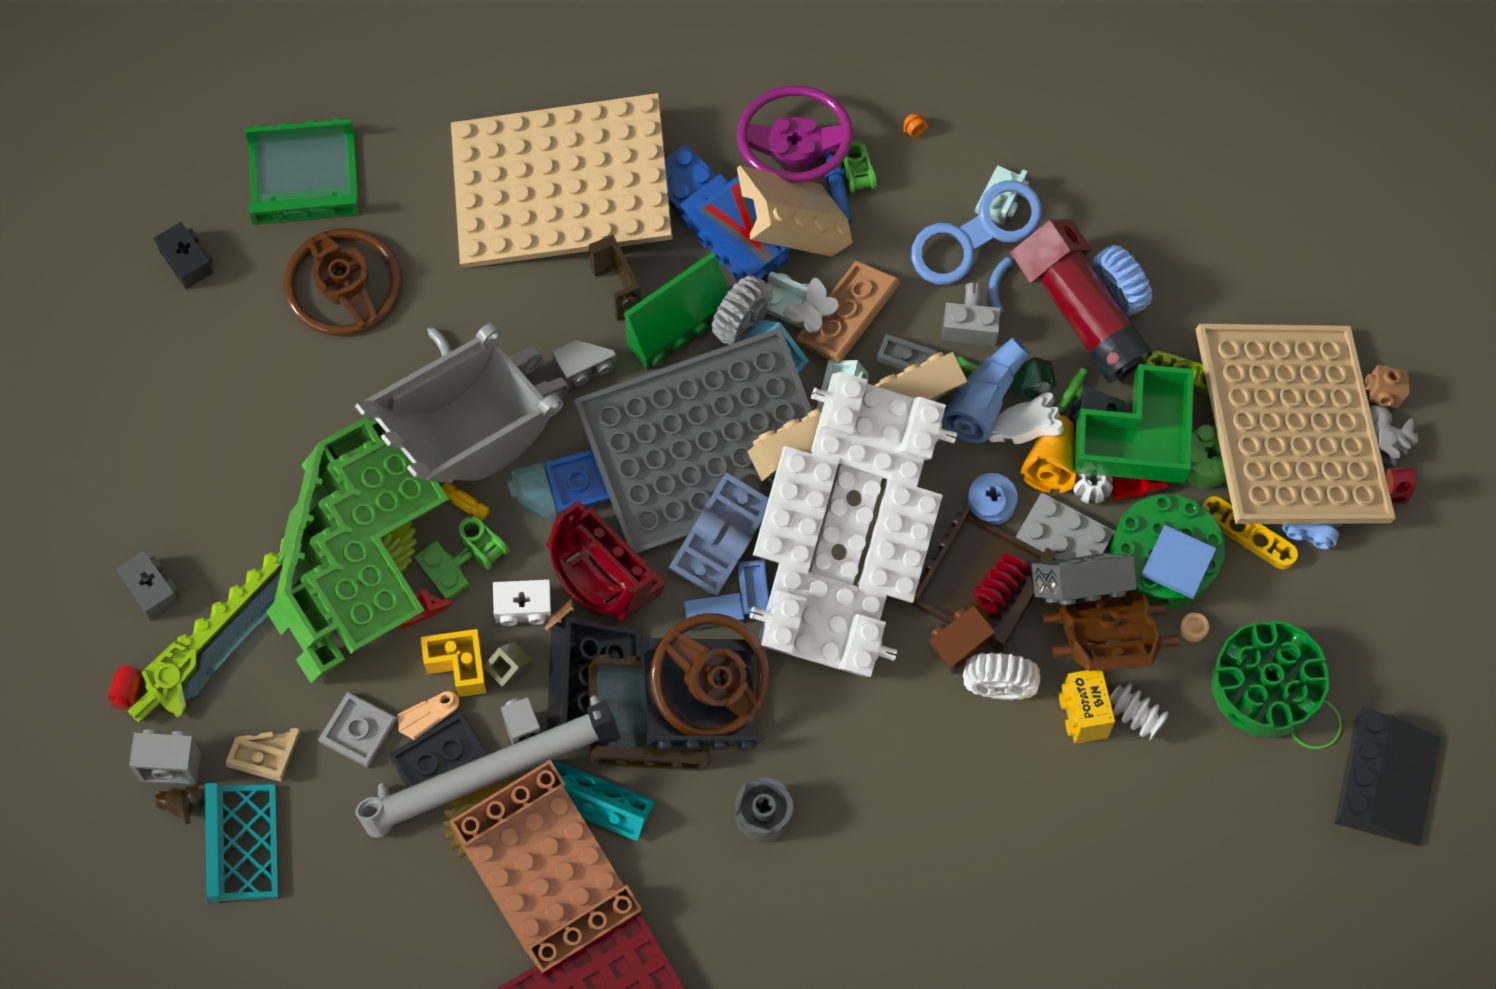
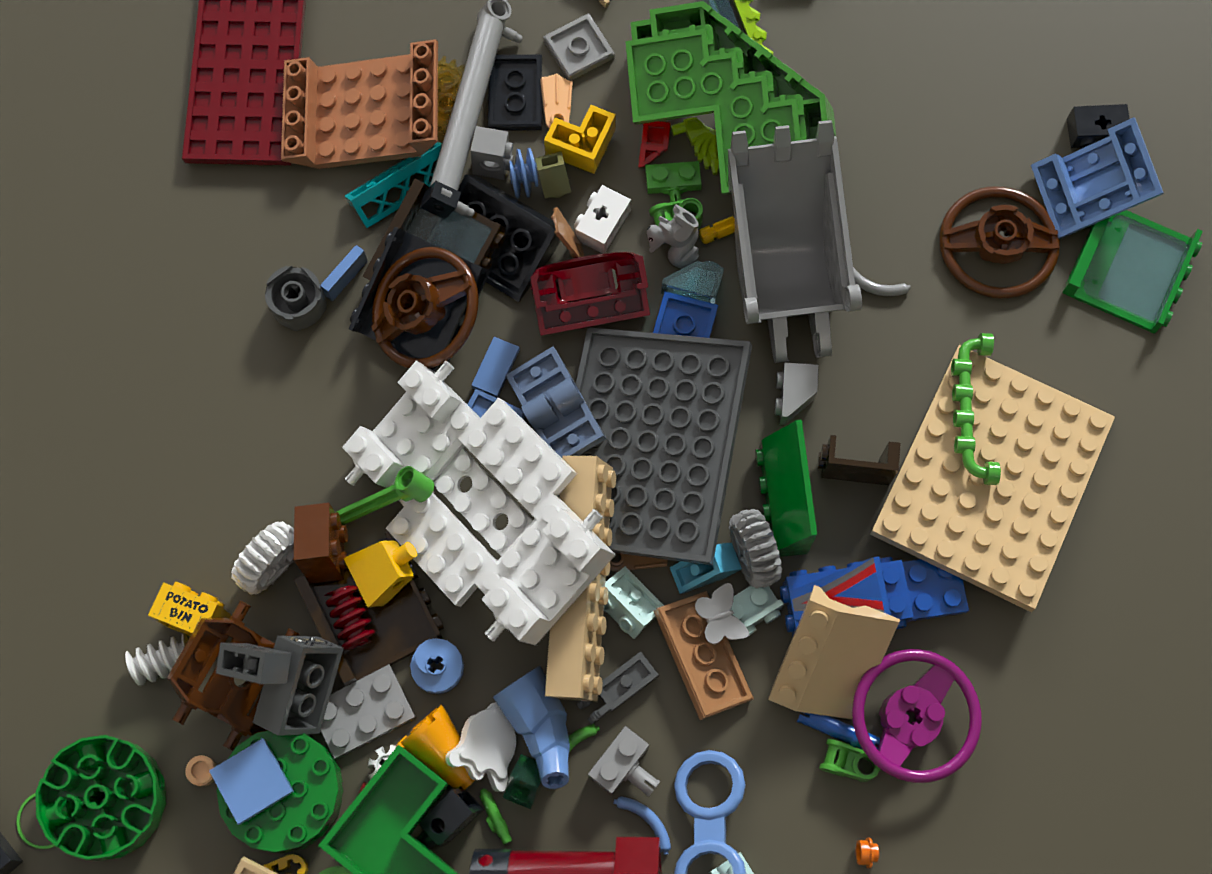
camera: 125 degrees right, 5 degrees up
none -> dark grey brick [216,643,291,684]
none -> medium blue tile [321,245,368,301]
none -> bright green axle [336,466,434,525]
none -> yellow torso [344,541,417,607]
none -> medium blue piece [509,148,538,199]
none -> light grey animal [647,204,699,269]
none -> bright green bar [951,333,1001,485]
none -> medium blue slope [1031,117,1164,239]

